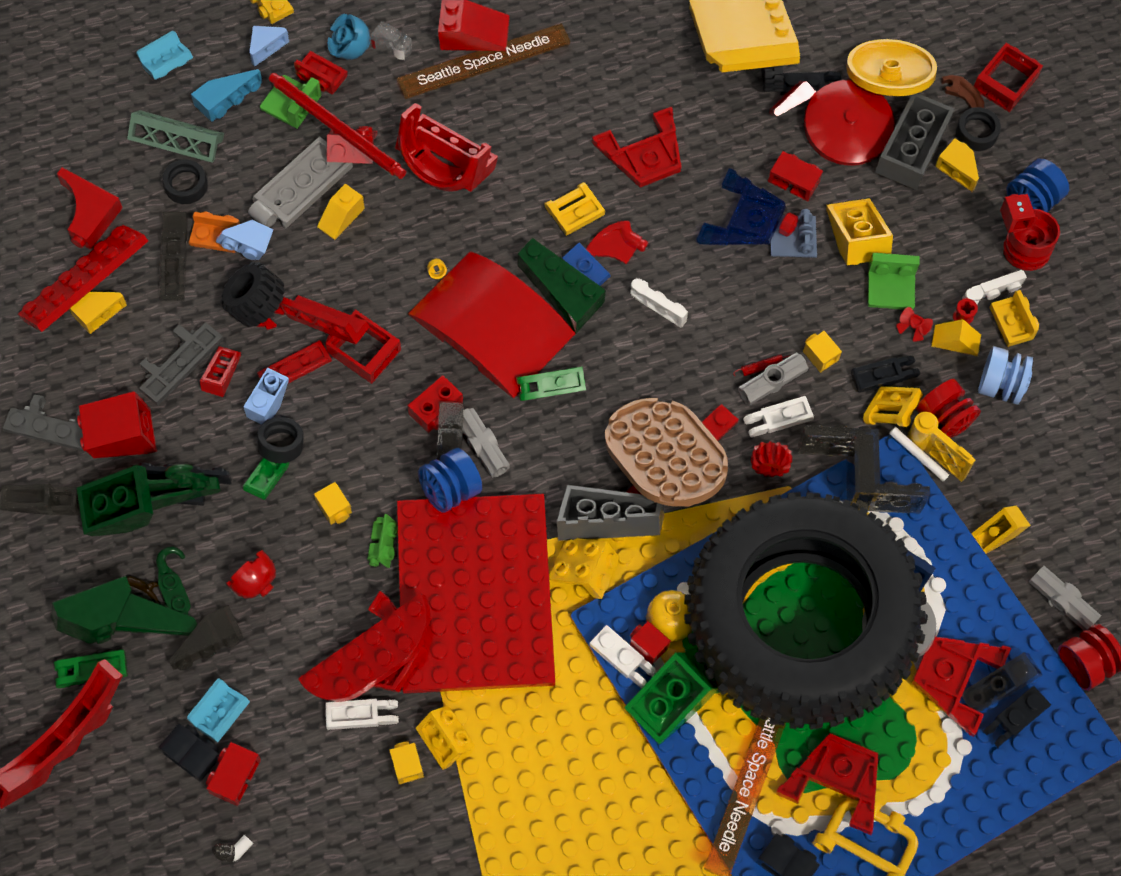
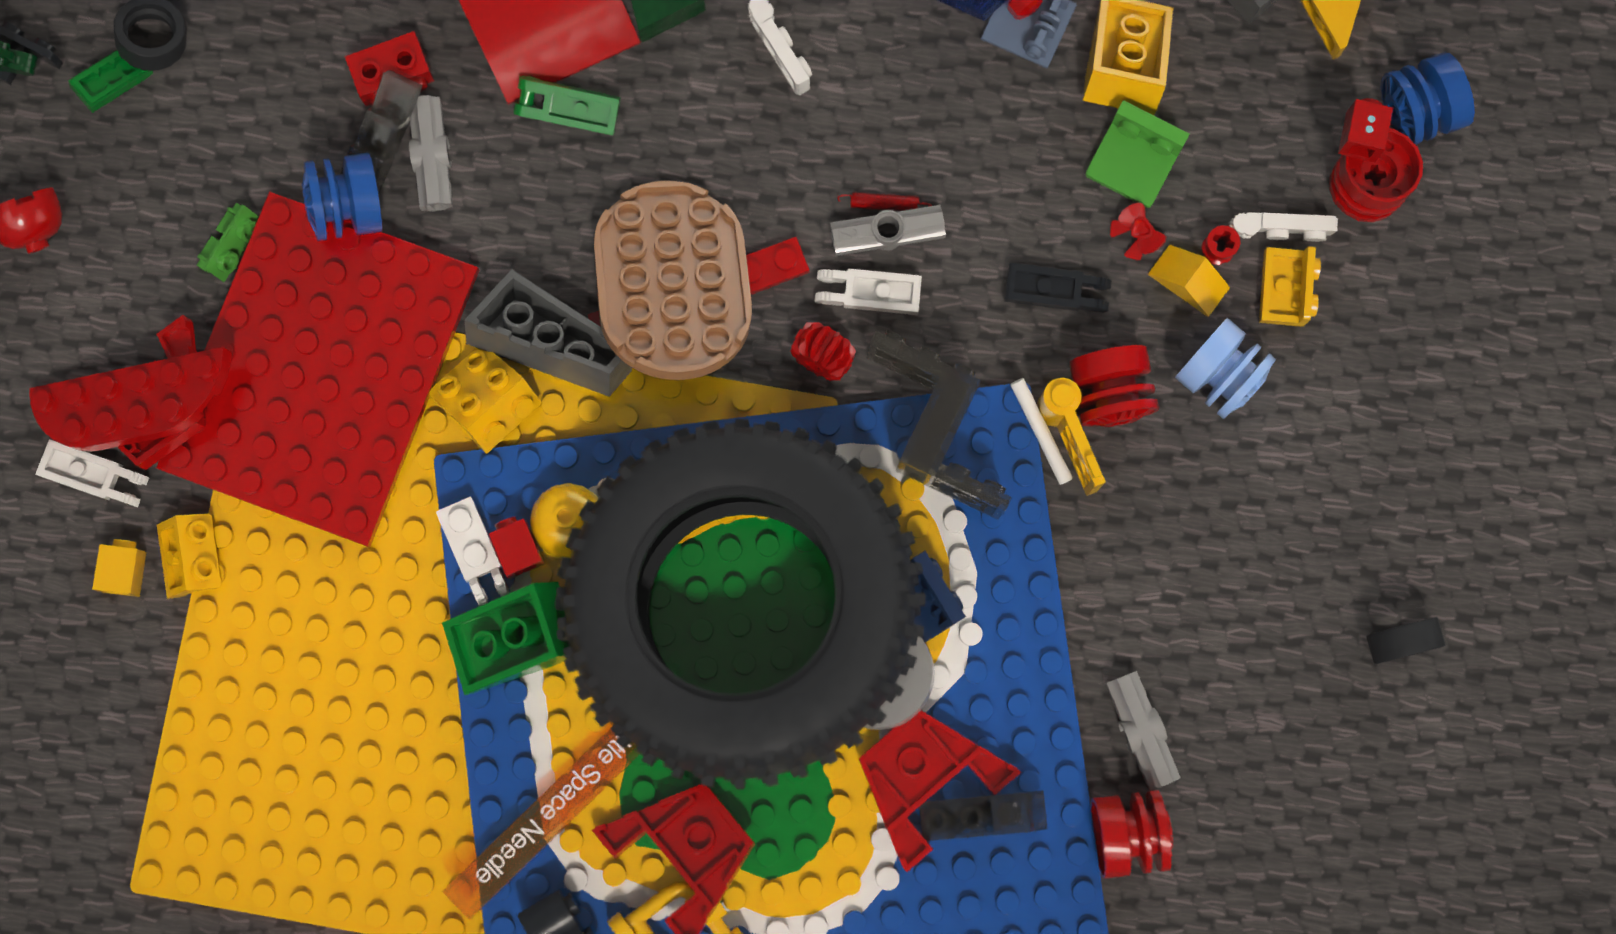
camera: 25 degrees right, 15 degrees up
yellow brick [314,482,352,525] -> none
yellow brick [803,331,842,373] -> none
yellow plate [863,386,923,427] -> none
yellow slope [971,505,1031,554] -> none
black hinge [983,686,1051,747] -> none

